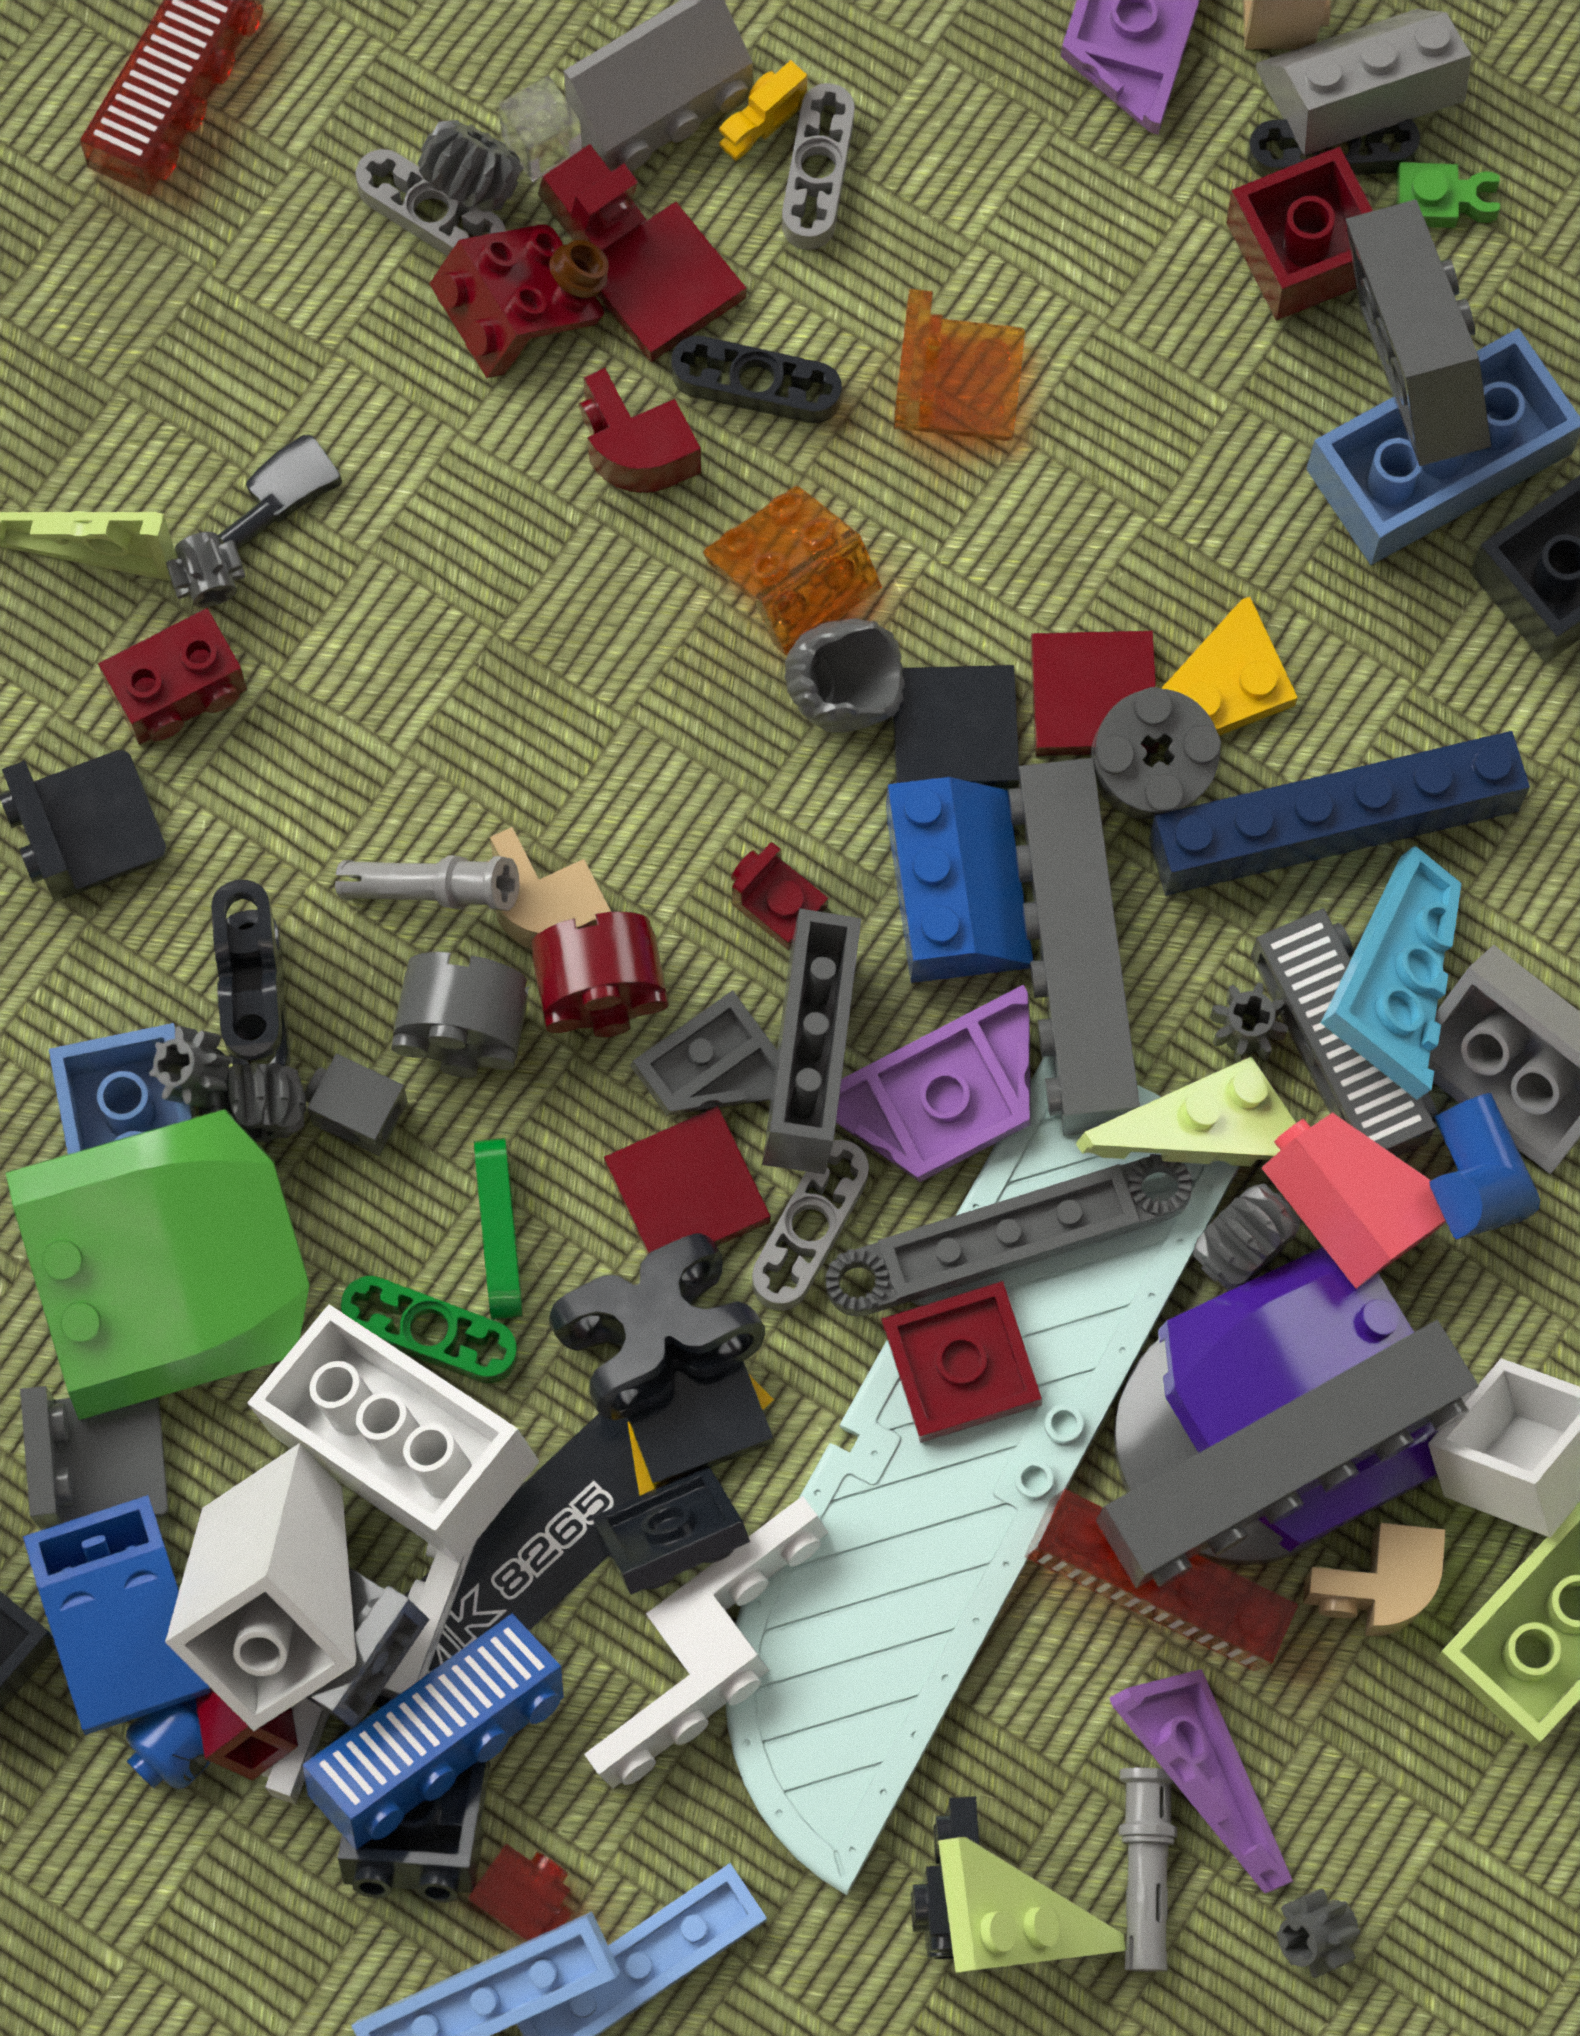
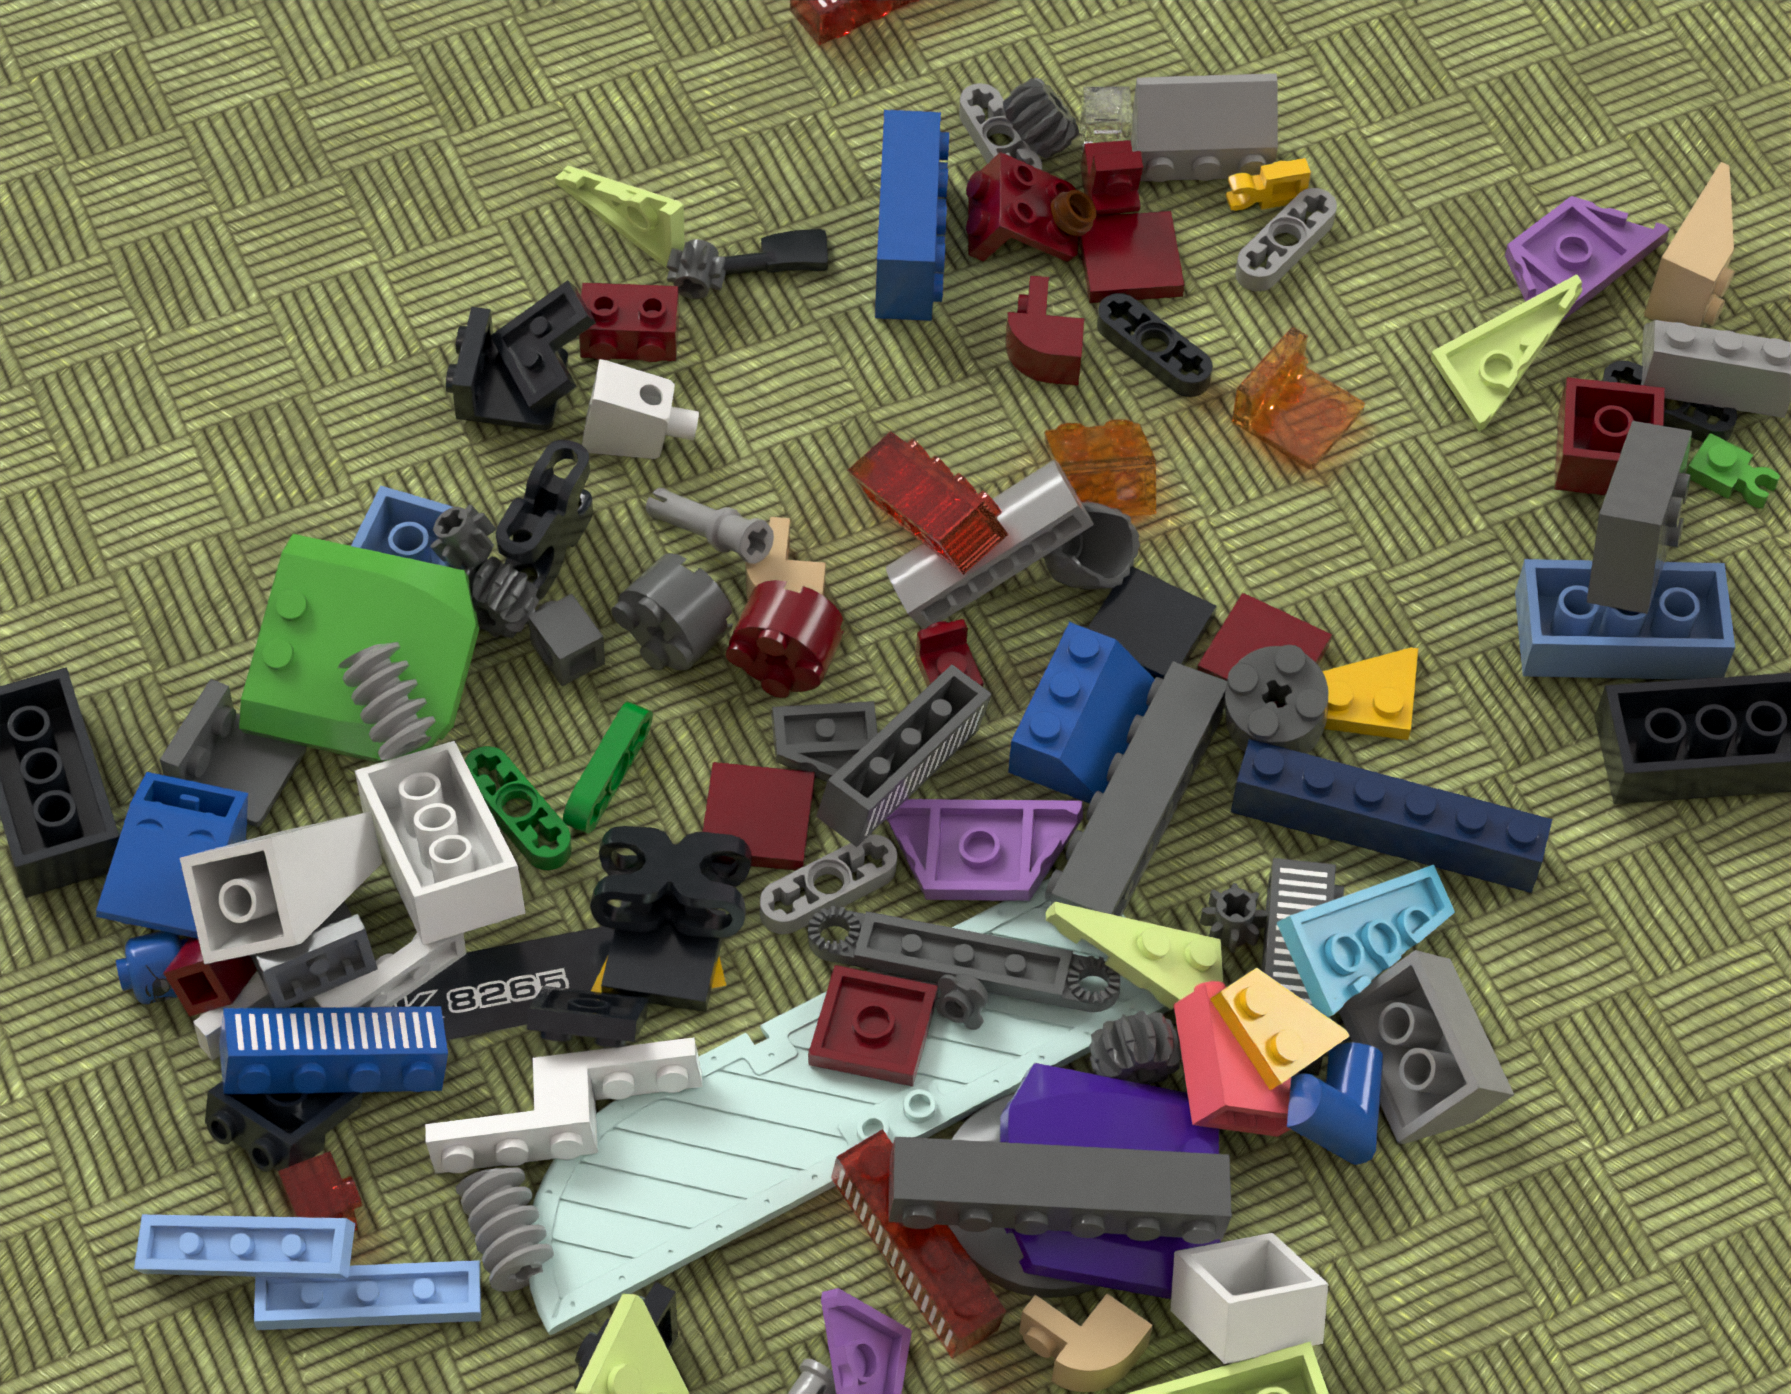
camera: 30 degrees right, 15 degrees down
none -> light grey piece [338,642,436,760]
none -> light grey piece [456,1168,554,1292]
none -> black plate [490,280,596,414]
none -> white torso [582,359,699,459]
none -> clear red brick [847,431,1009,575]
none -> blue brick [875,110,949,321]
none -> light grey brick [886,459,1094,629]
none -> dark grey plate [935,974,988,1030]
none -> yellow wing [1210,968,1349,1090]
none -> yellowish green wing [1431,275,1582,432]

